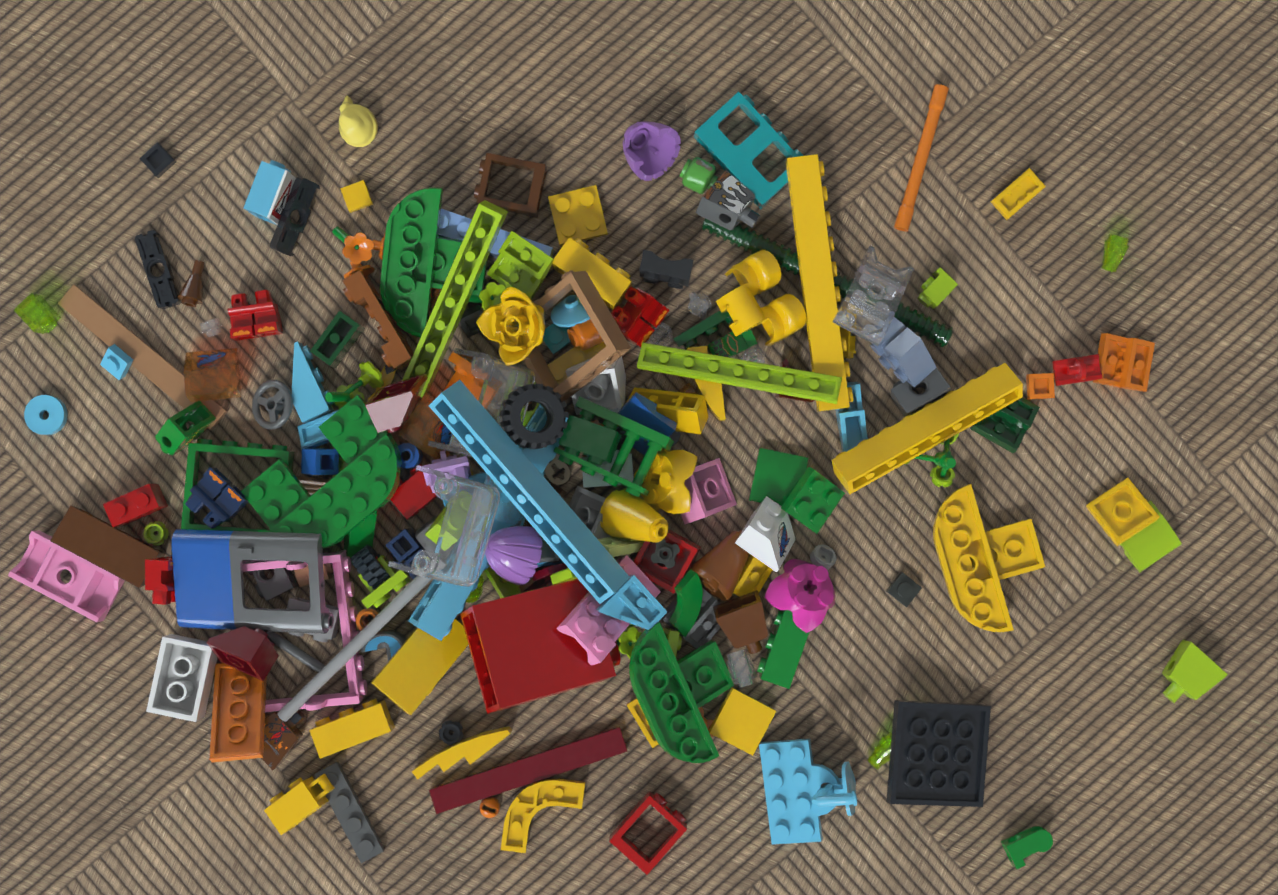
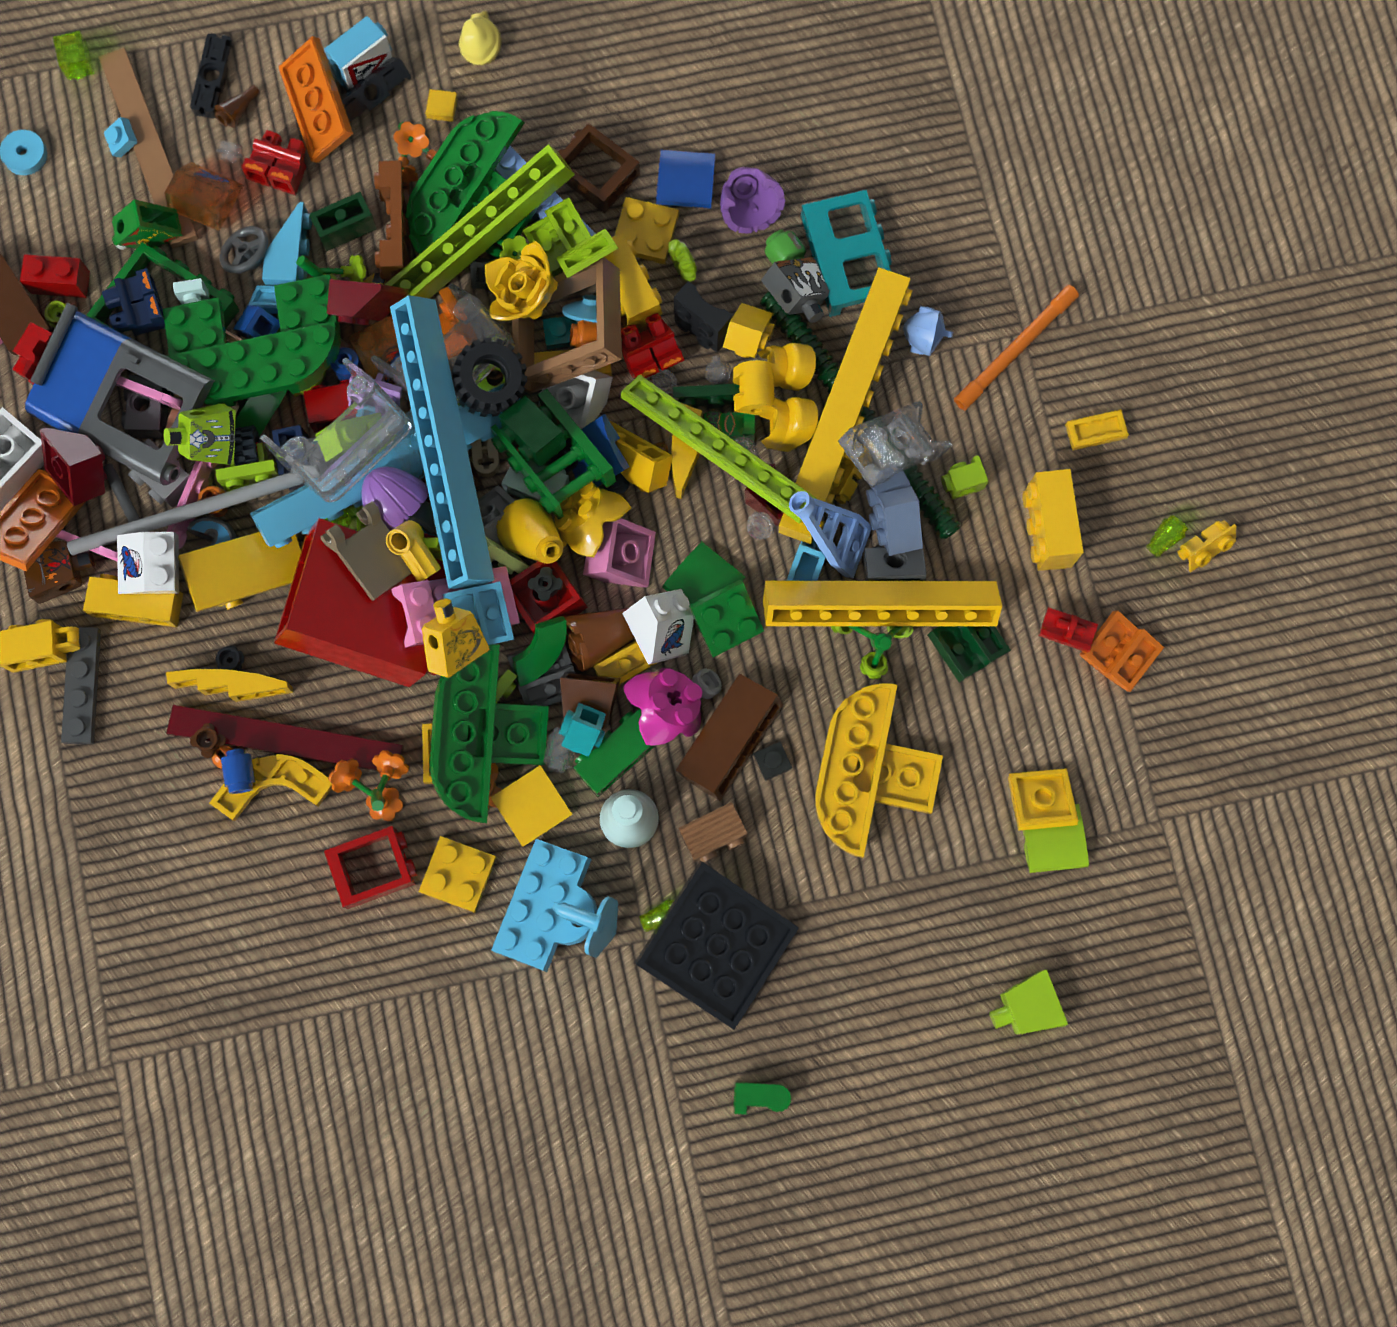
camera: 20 degrees right, 10 degrees down
orange plate [1026,373,1055,400] -> none
none -> dark grey bar [30,303,78,386]
none -> white slope [117,532,179,594]
none -> lime torso [163,404,236,465]
none -> light aqua plate [173,278,209,304]
none -> reddish brown plate [190,723,226,759]
none -> blue brick [221,749,255,794]
none -> orange tile [278,36,353,163]
none -> dark tan flag [320,501,412,601]
none -> orange plant [328,750,409,822]
none -> yellow piece [386,520,441,581]
none -> yellow plate [418,836,497,913]
none -> yellow torso [422,599,490,678]
none -> lime slope [556,229,618,278]
none -> teal brick [558,703,606,757]
none -> light aqua cone [600,789,659,848]
none -> blue slope [656,150,715,208]
none -> lime gear [668,239,697,282]
none -> reddish brown brick [675,673,784,801]
none -> medium nougat brick [678,802,748,863]
none -> yellow brick [723,303,775,358]
none -> clear plate [747,511,775,540]
none -> light blue plate [789,491,872,578]
none -> light blue helmet [903,306,953,356]
none -> yellow brick [1022,469,1084,571]
none -> yellow hinge [1177,520,1236,573]

